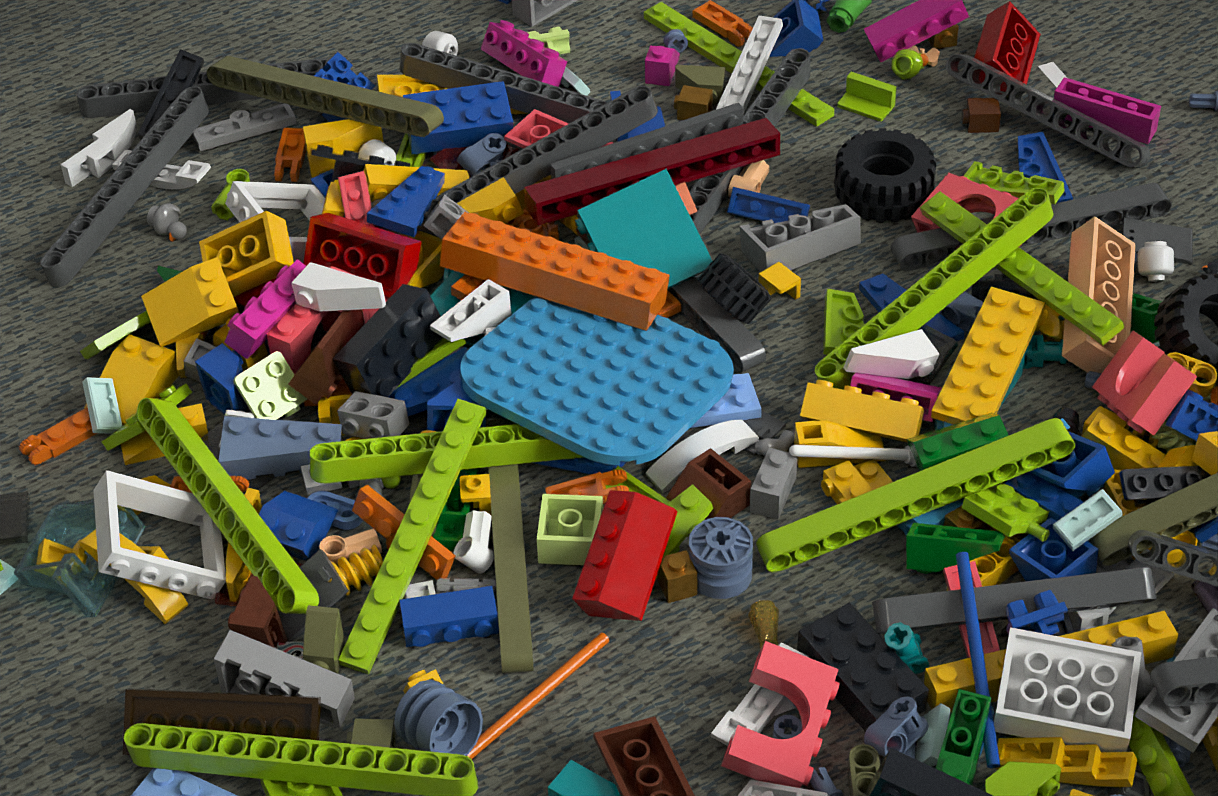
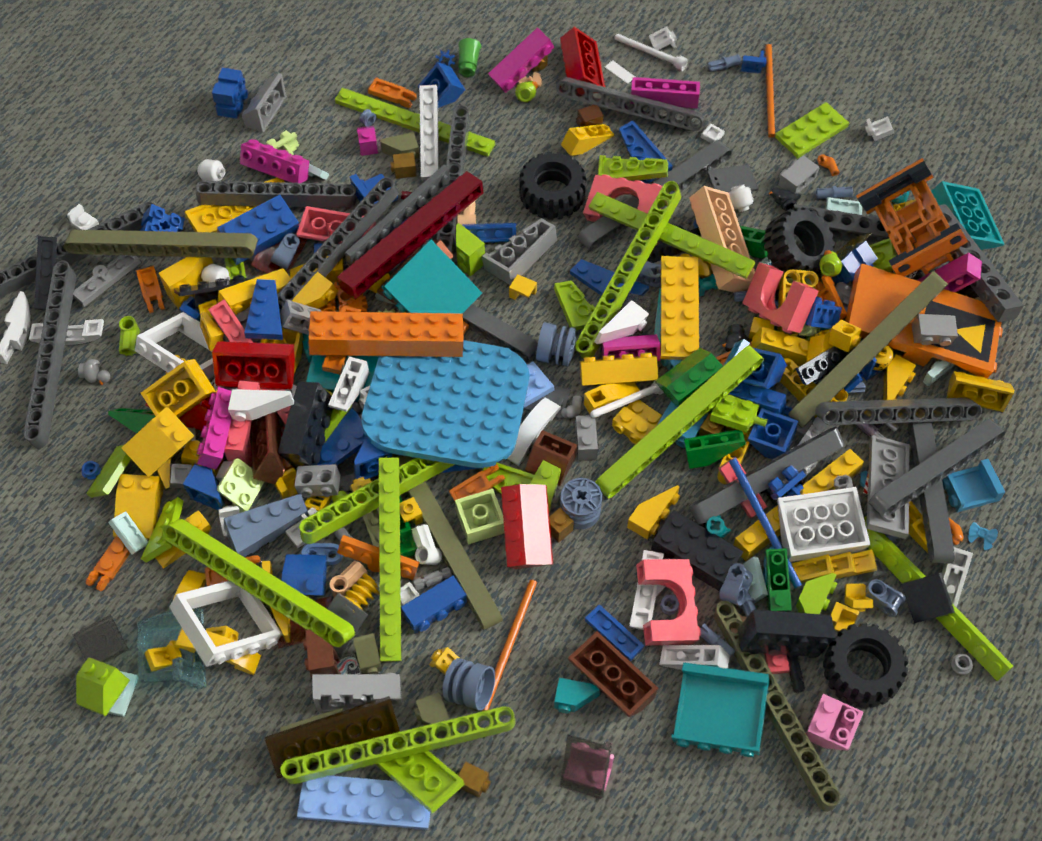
camera: 25 degrees left, 15 degrees up
black tyre [698,253,771,324] -> none
clear yellow cone [748,600,779,648] -> none
lime panel [837,72,897,122] -> none
light aqua plate [1053,489,1122,551] -> none
none -> white bracket [67,204,99,230]
none -> blue plate [81,461,101,480]
none -> lime slope [456,223,485,277]
none -> sand blue wheel [536,322,576,367]
none -> yellow slope [561,124,615,156]
none -> blue plate [585,605,644,662]
none -> white piece [615,34,688,71]
none -> yellow slope [627,485,680,540]
none -> white bracket [649,27,677,50]
none -> white tile [701,123,725,143]

